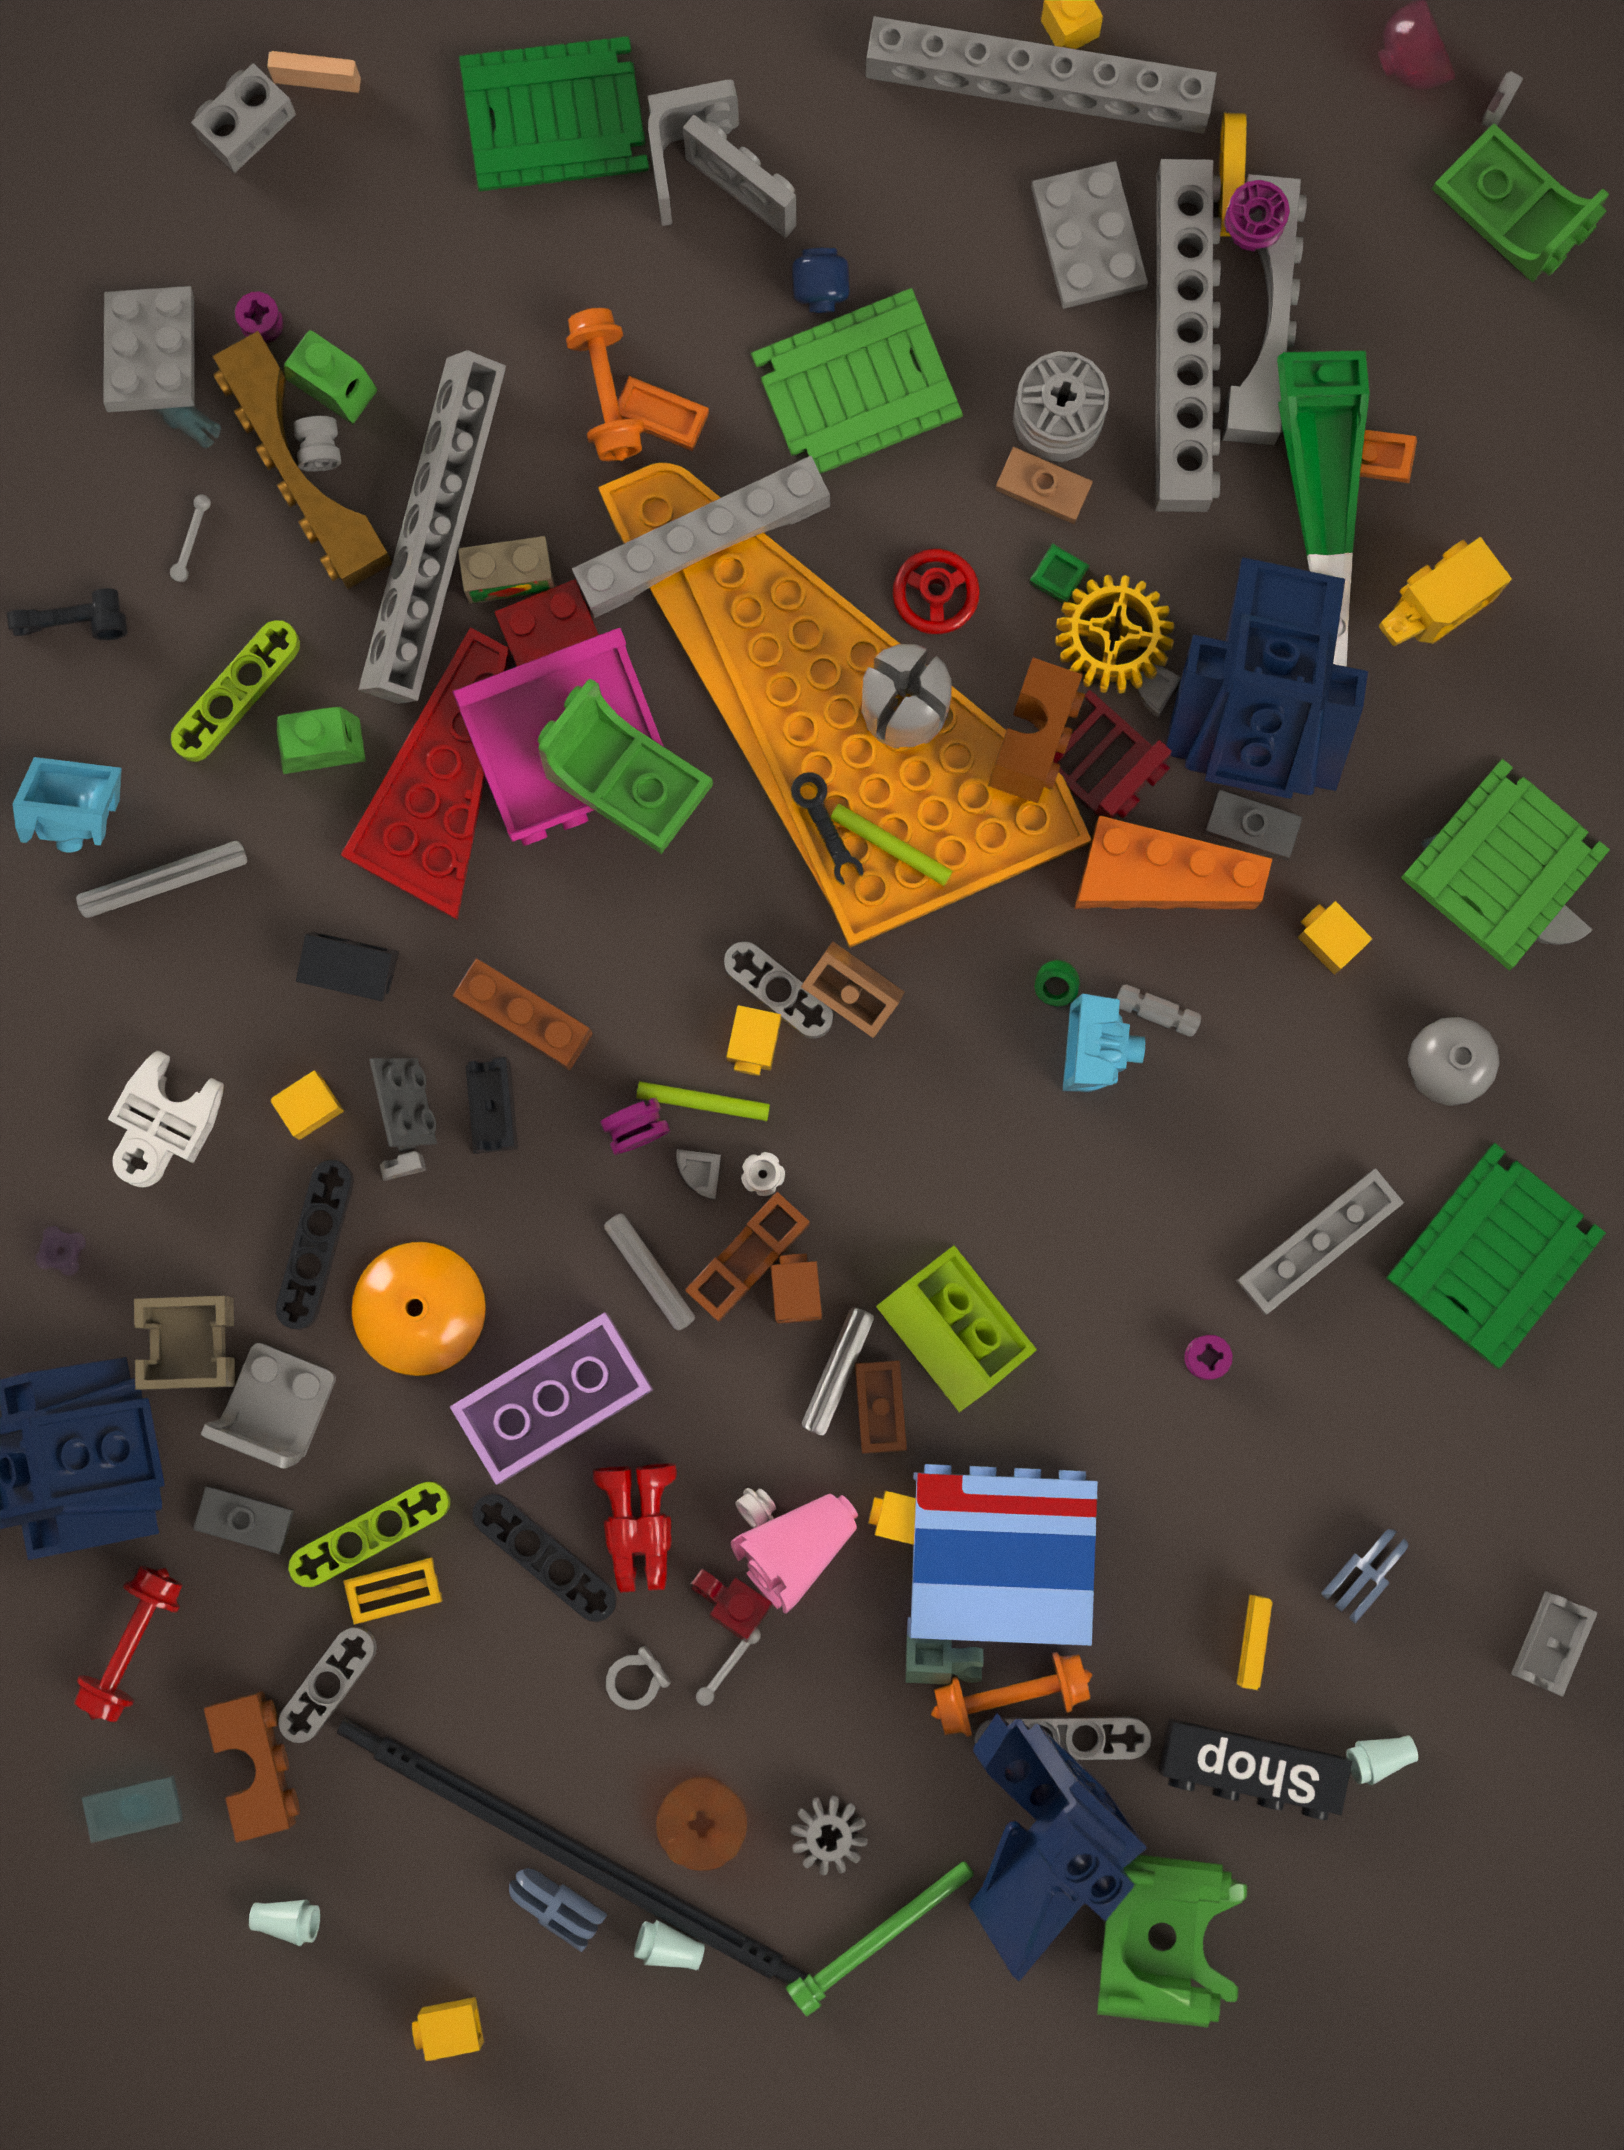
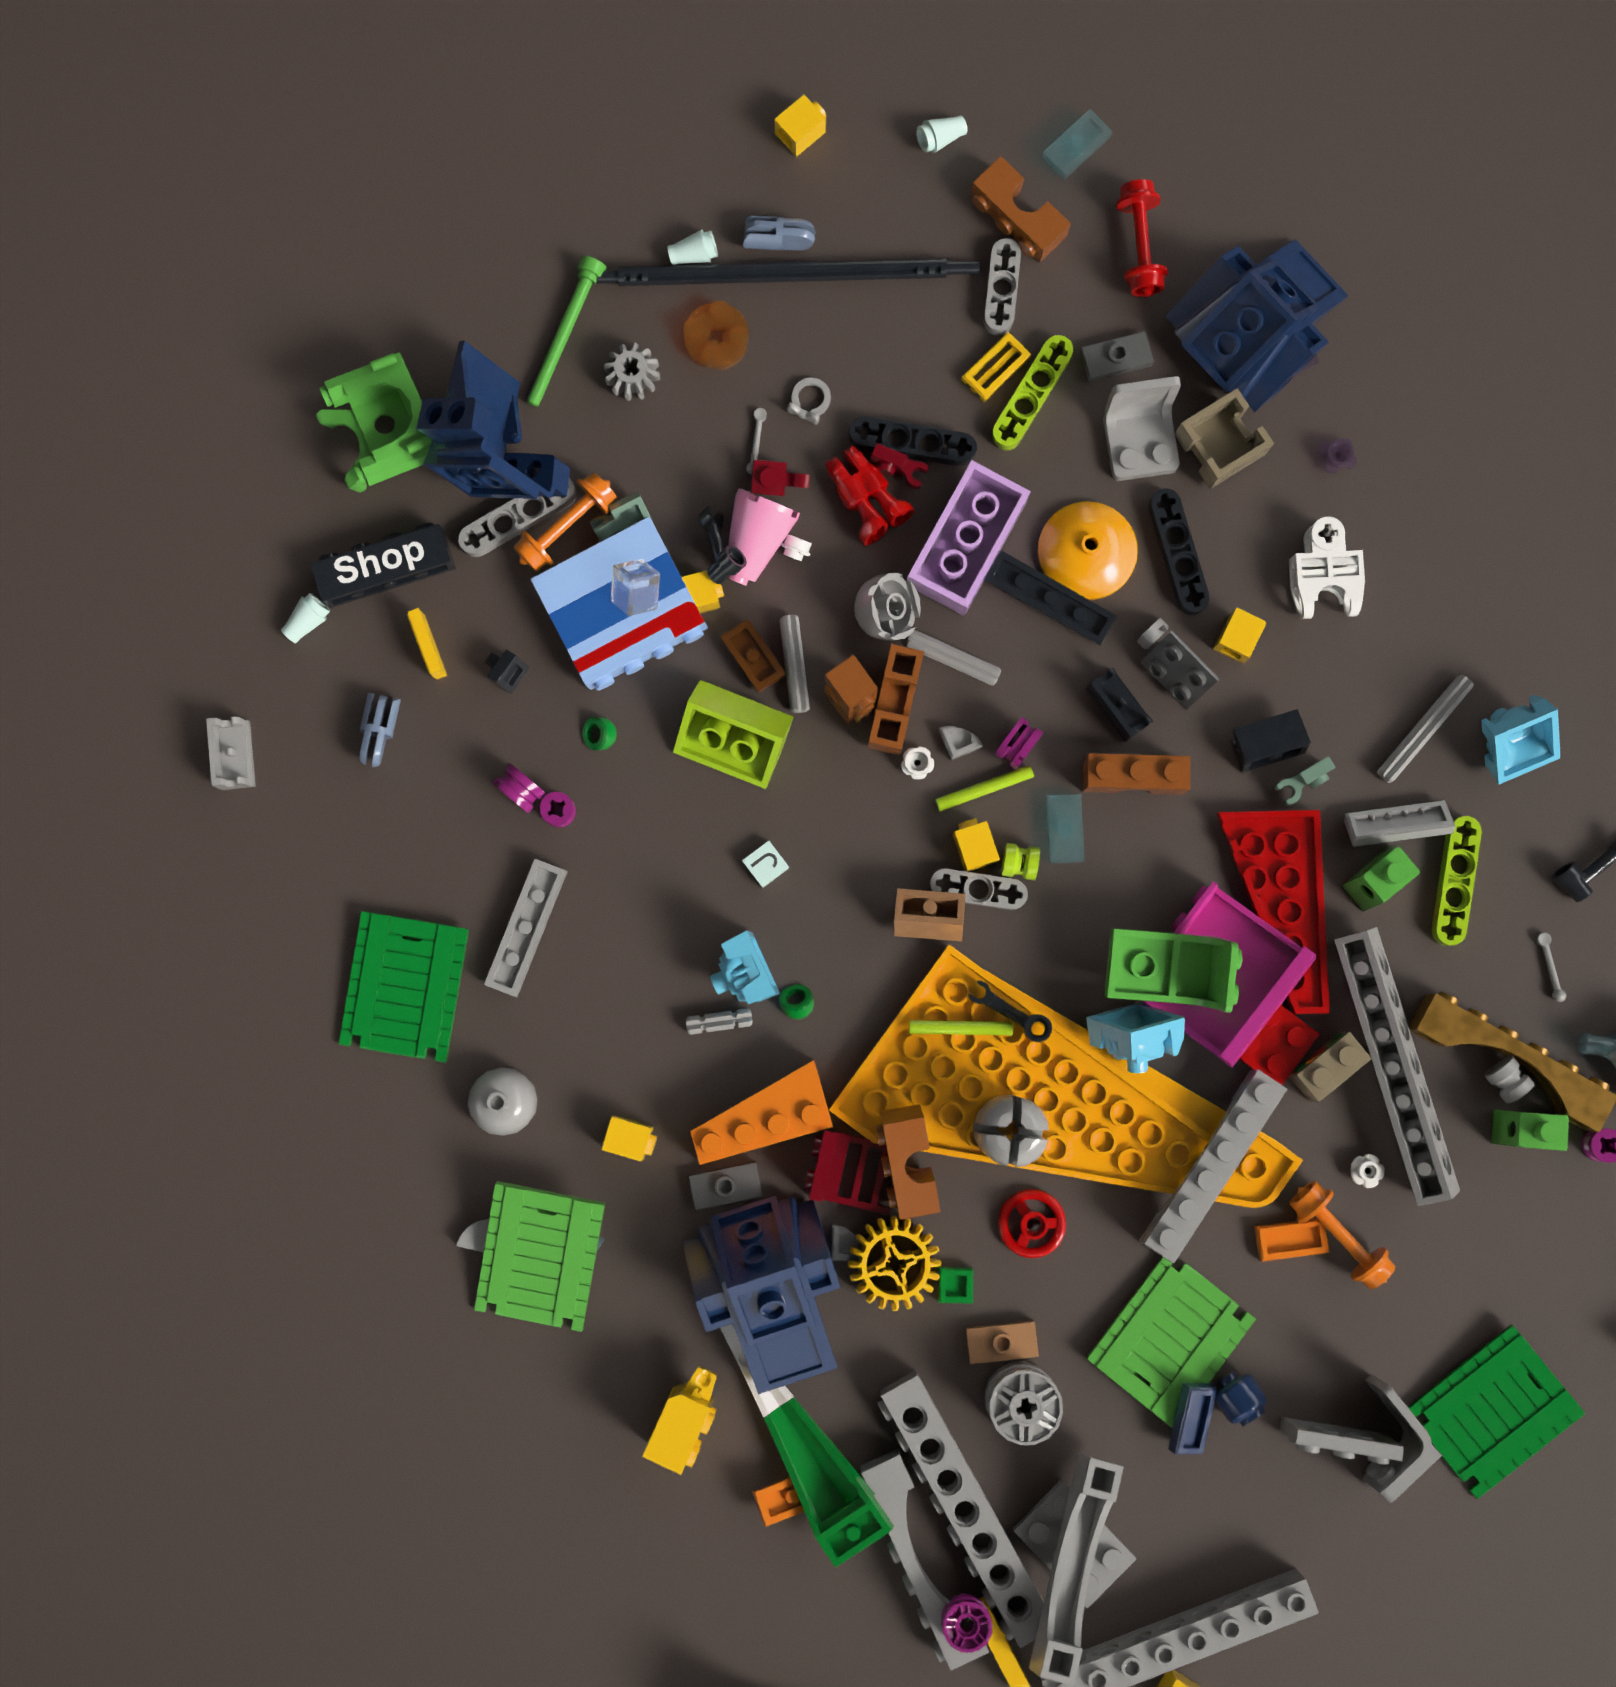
camera: 150 degrees right, 0 degrees up
none -> black tile [484,649,530,694]
none -> magenta wheel [492,763,546,814]
none -> green piece [582,717,617,750]
none -> clear panel [611,559,660,616]
none -> black brick [699,506,747,584]
none -> light aqua tile [742,841,789,888]
none -> light grey cylinder [854,573,921,641]
none -> dark red plate [871,443,929,490]
none -> black plate [984,550,1118,646]
none -> lime wheel [1001,843,1040,881]
none -> light grey arch [1029,1453,1124,1686]
none -> clear light blue plate [1046,794,1085,864]
none -> medium azure brick [1086,1002,1185,1073]
none -> dark blue tile [1168,1383,1218,1454]
none -> sand green plate [1274,756,1336,806]
none -> light grey plate [1344,800,1455,847]
none -> white plate [1351,1154,1385,1188]

